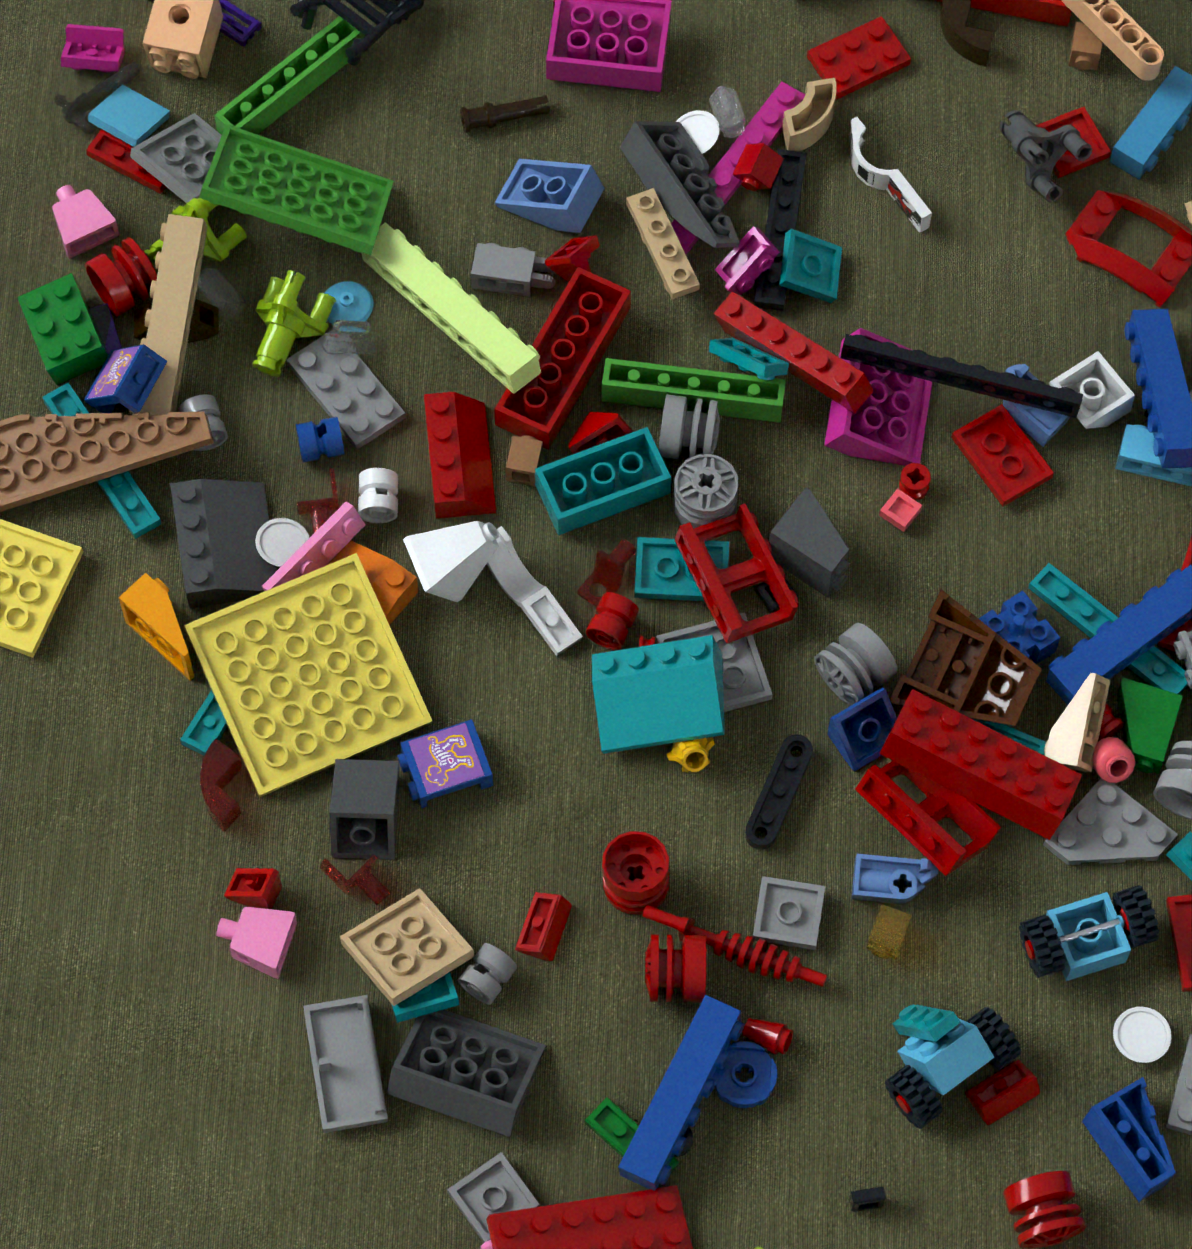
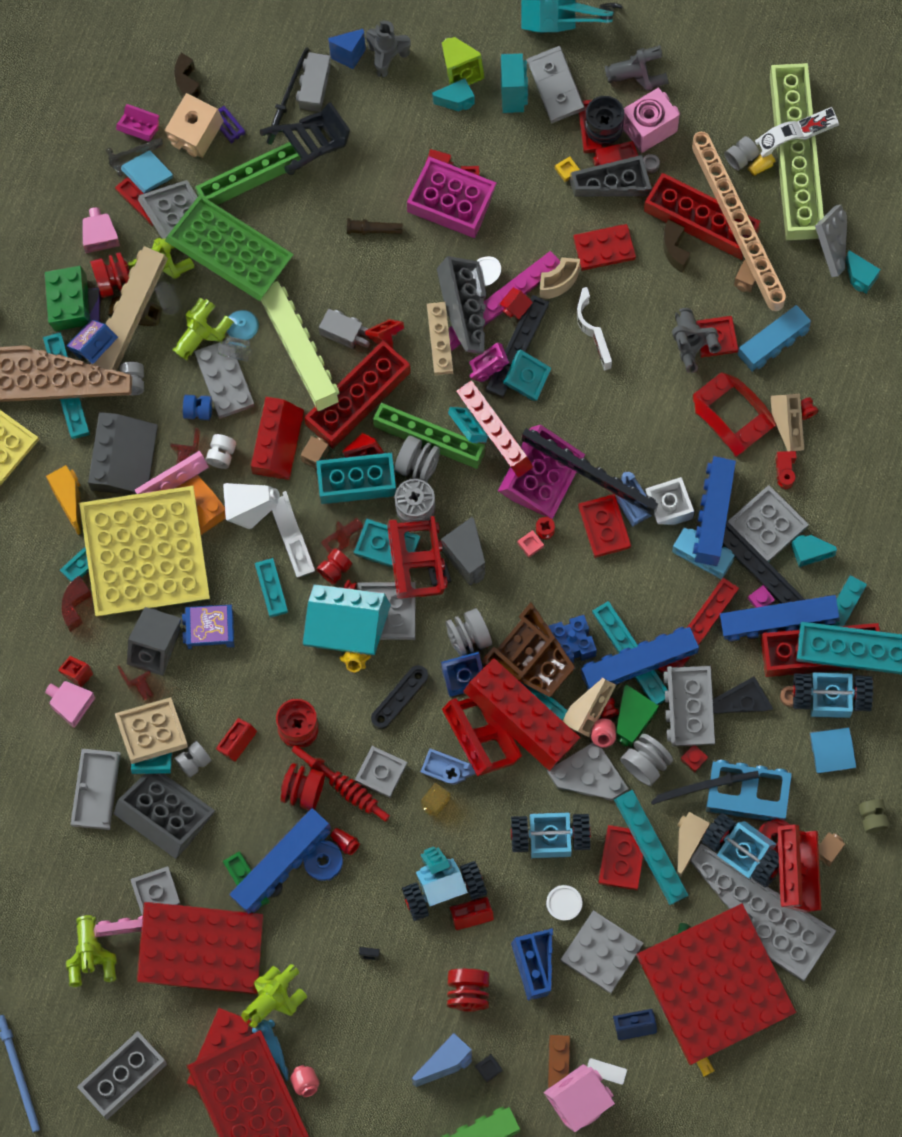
camera: 20 degrees right, 5 degrees up
white piece [255,518,310,567] -> none
medium blue slope [495,159,605,233] -> none
clear piece [709,86,746,138] -> none
none -> teal plate [255,558,288,618]

